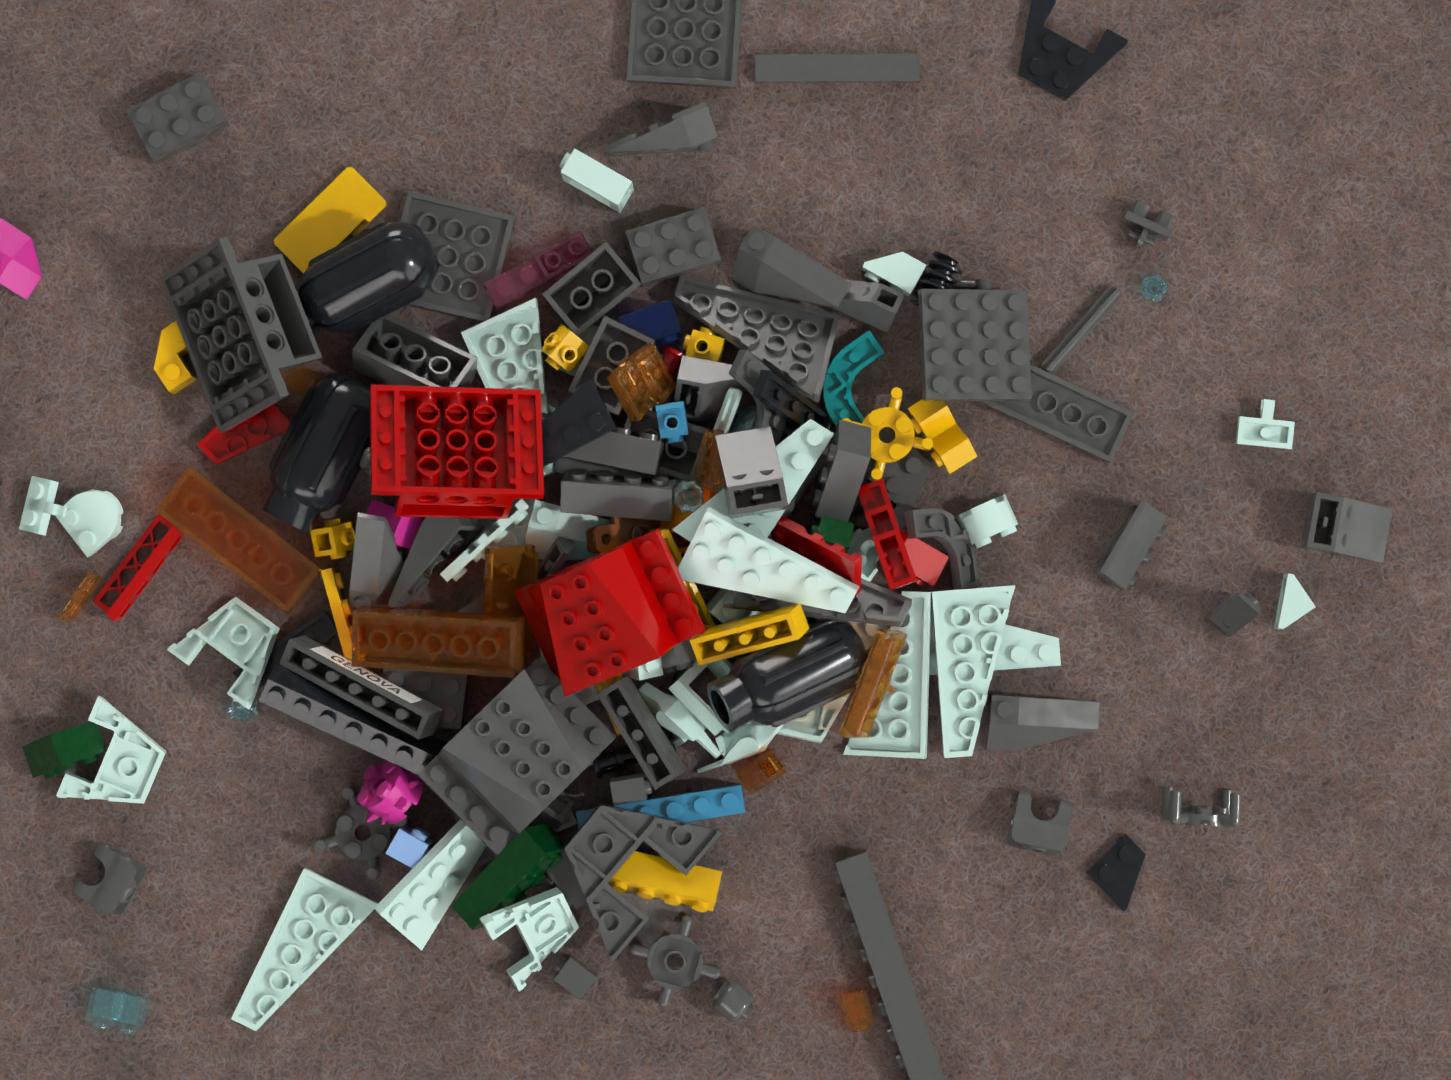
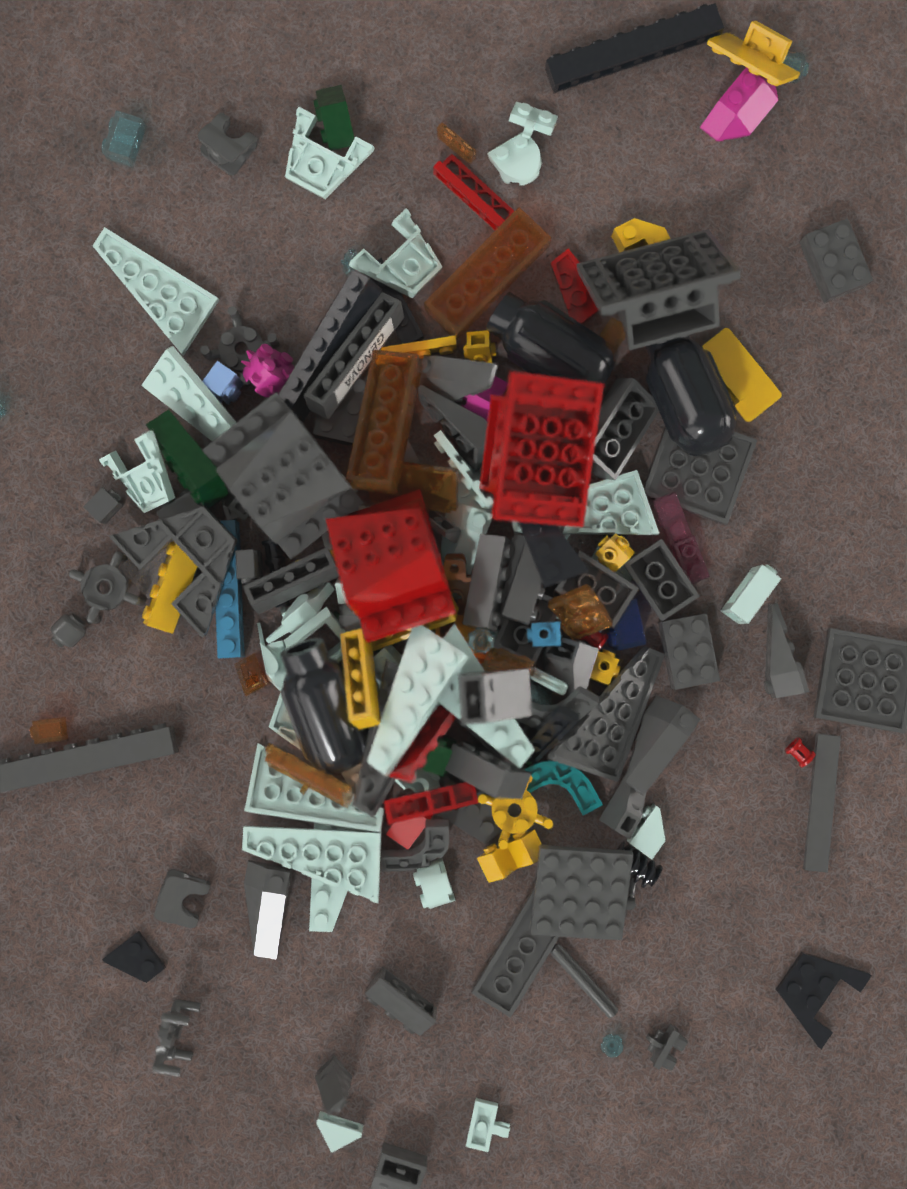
camera: 90 degrees right, 0 degrees up
none -> red bush [785,737,816,768]

